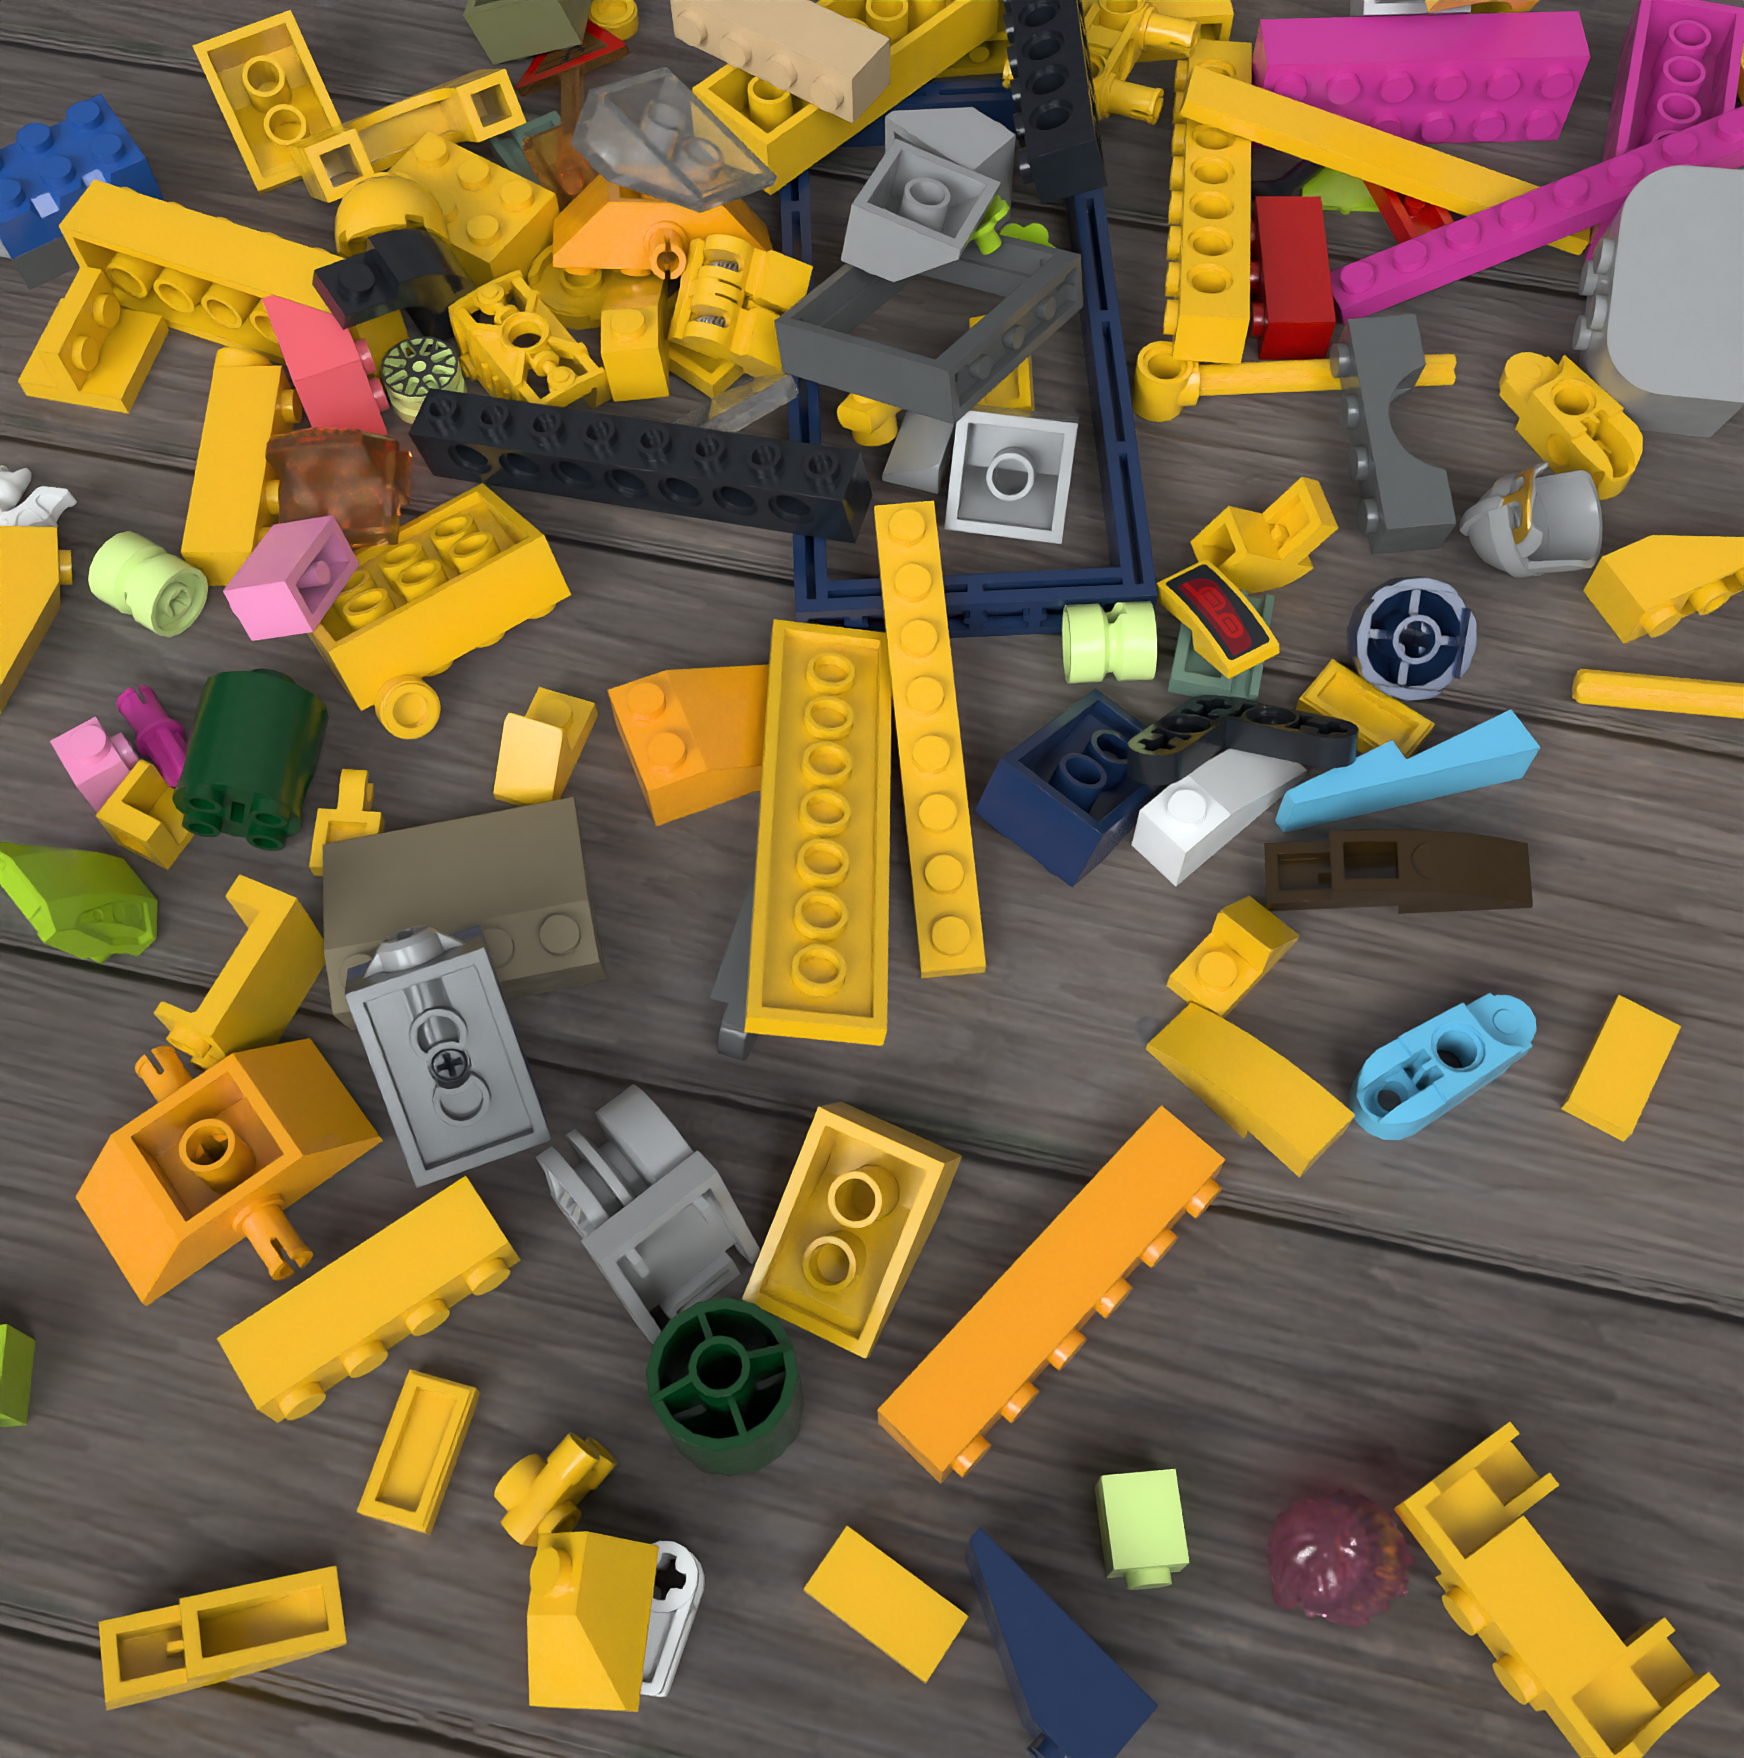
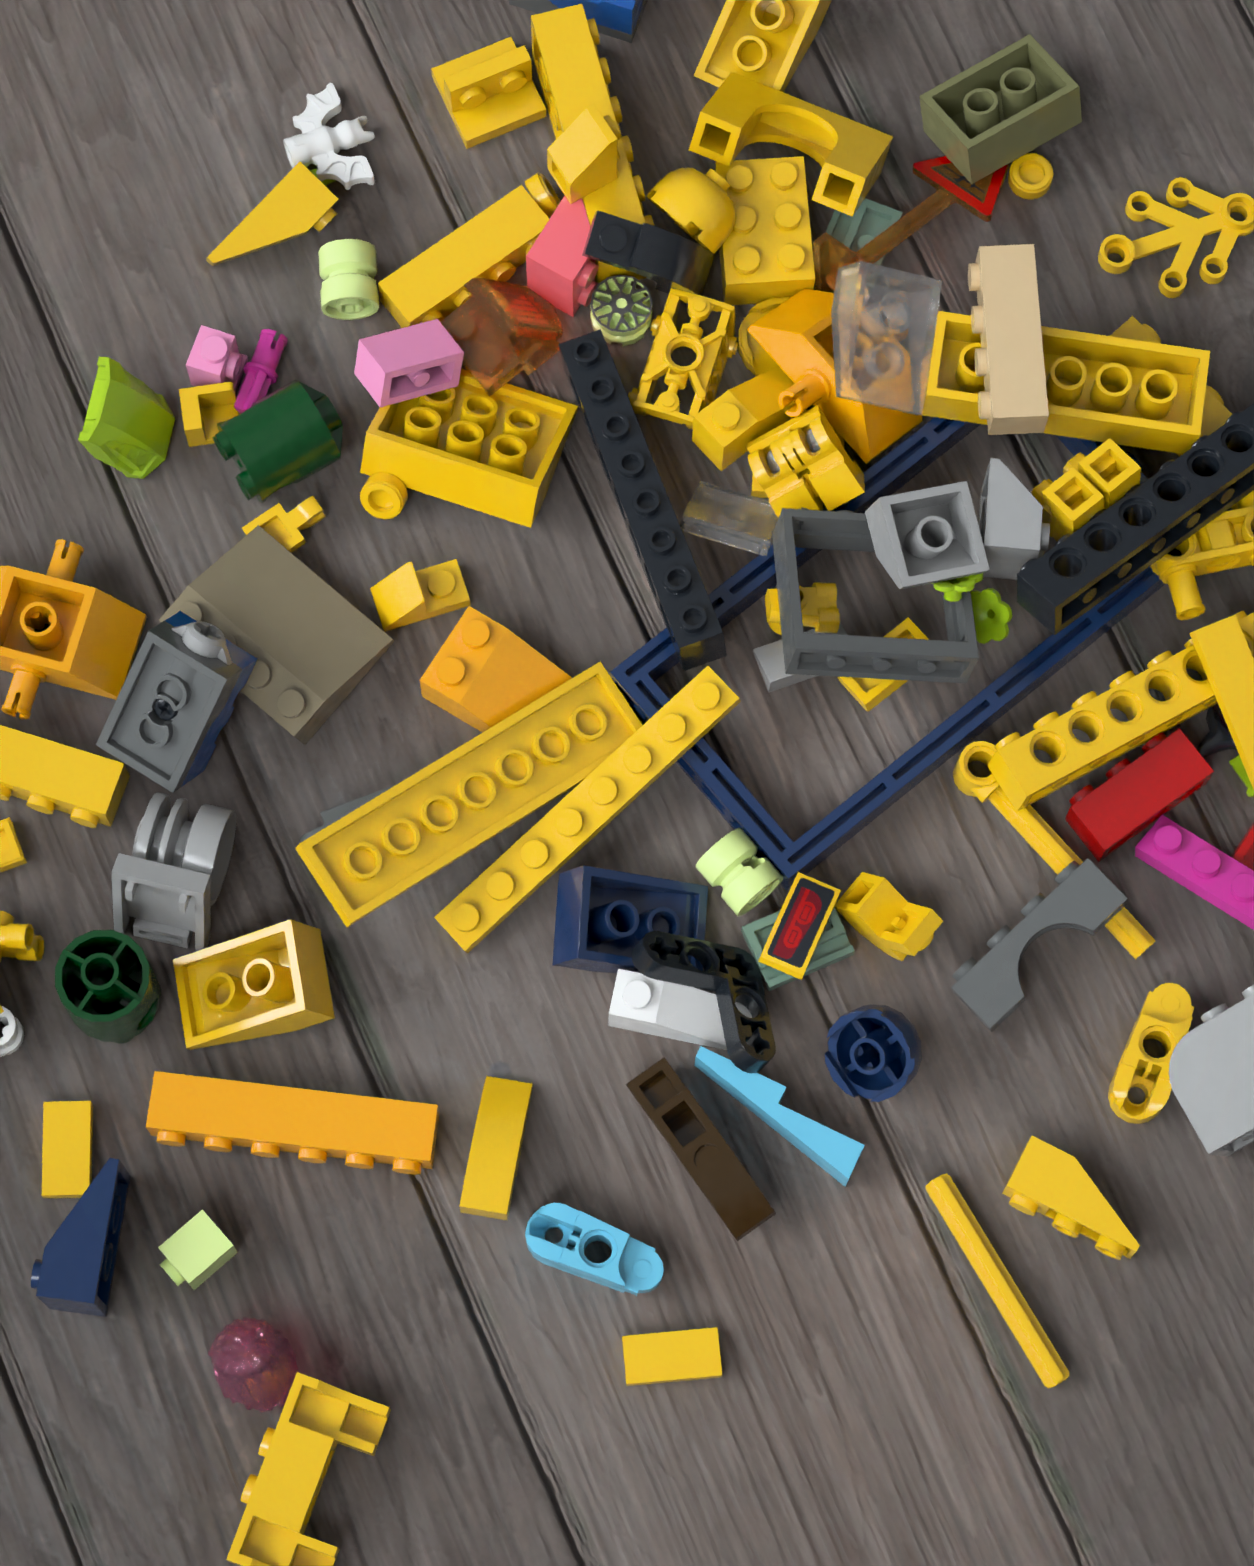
camera: 50 degrees right, 10 degrees up
yellow panel [154,874,326,1073] -> none
light grey slope [944,405,1079,544] -> none
yellow slope [1166,895,1300,1018] -> none
yellow tile [1295,659,1435,759] -> none
light grey helmet [1459,461,1603,578] -> none
none -> yellow slope [547,103,621,204]
none -> yellow hips [1031,438,1141,541]

